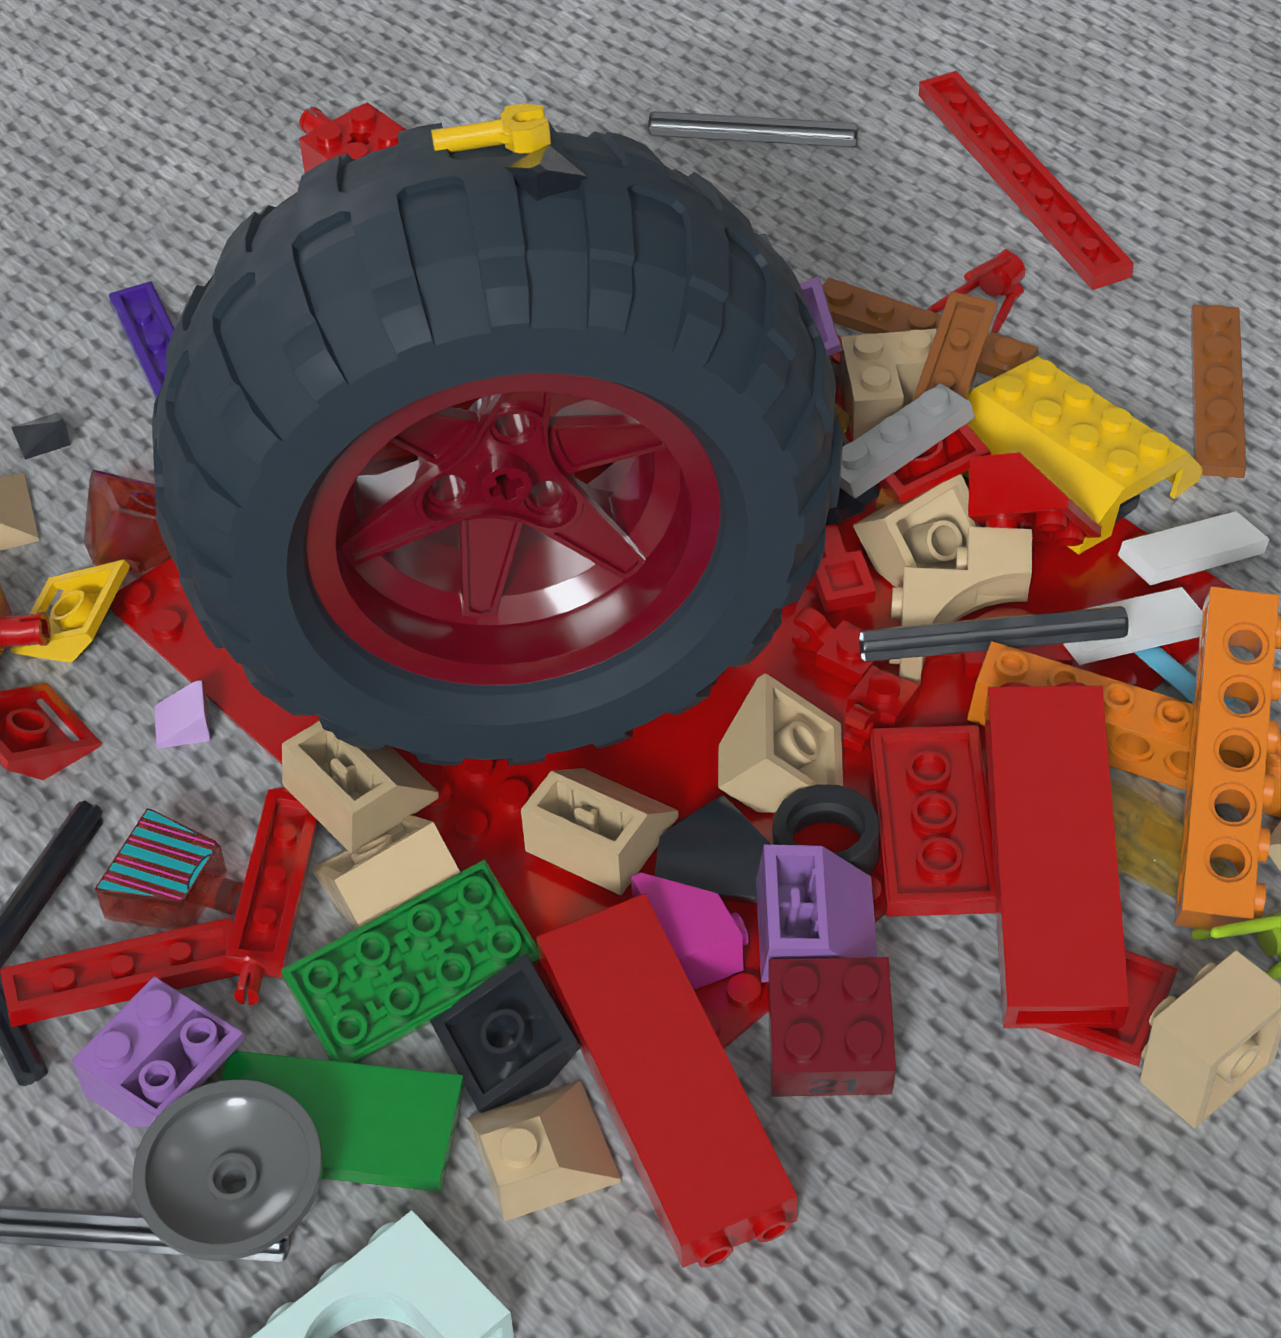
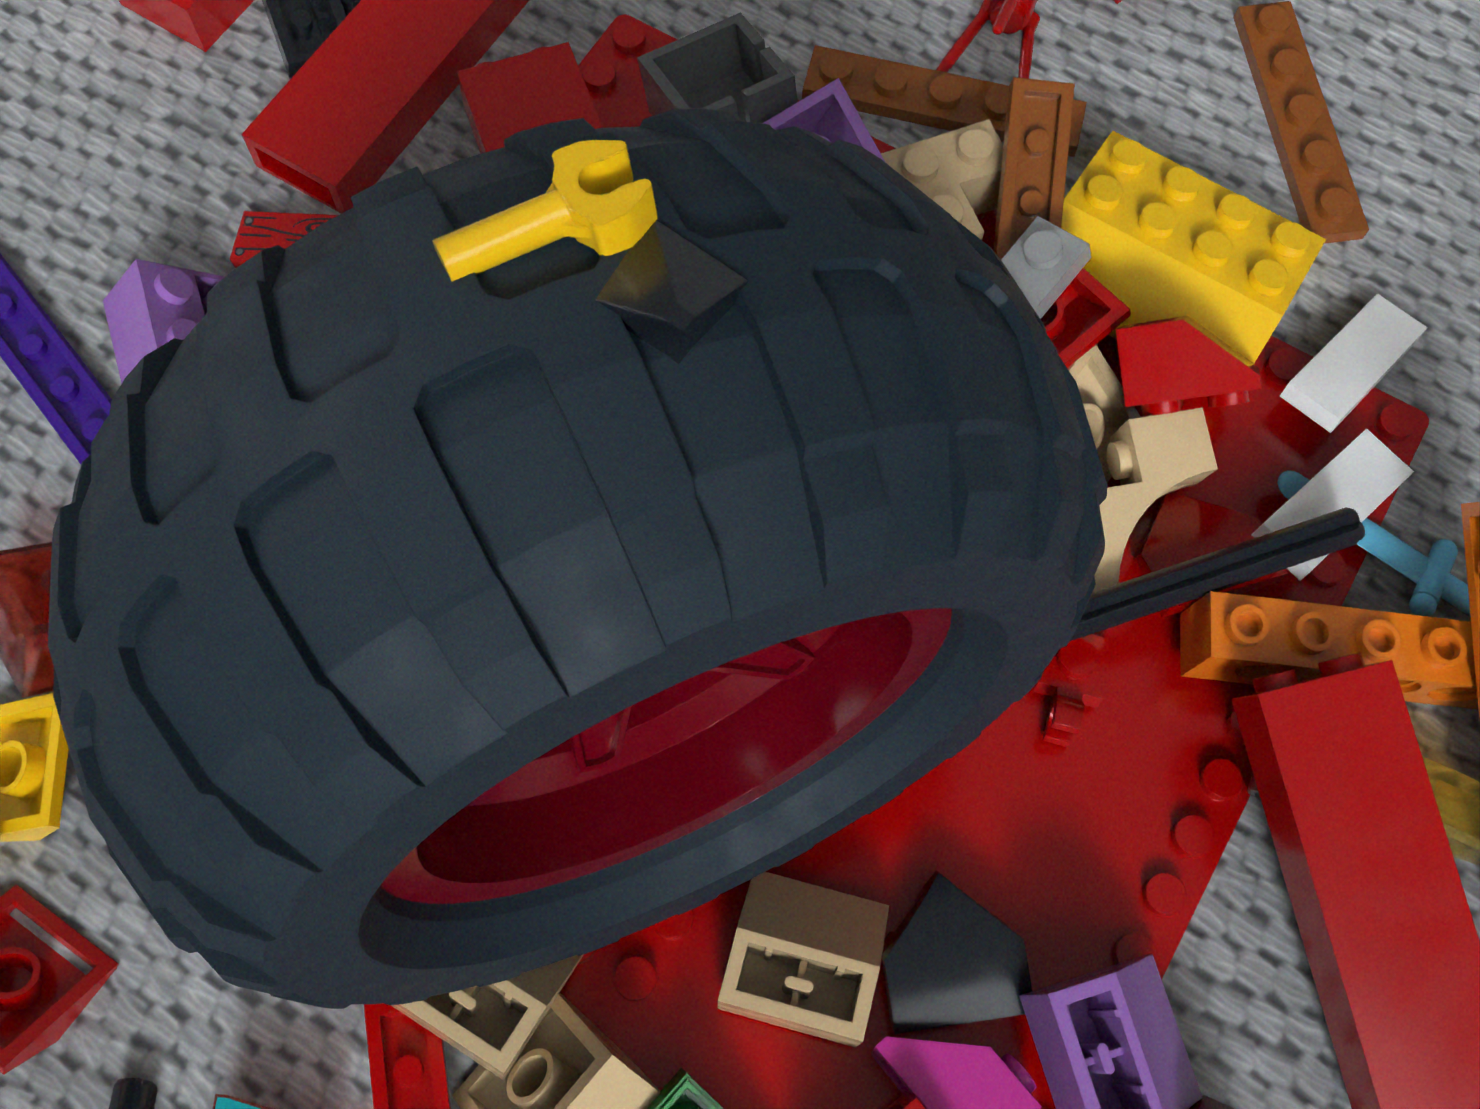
camera: 20 degrees left, 20 degrees up
tan slope [718,673,843,812] -> none
black tyre [772,784,879,876] -> none
red tile [869,725,996,917] -> none

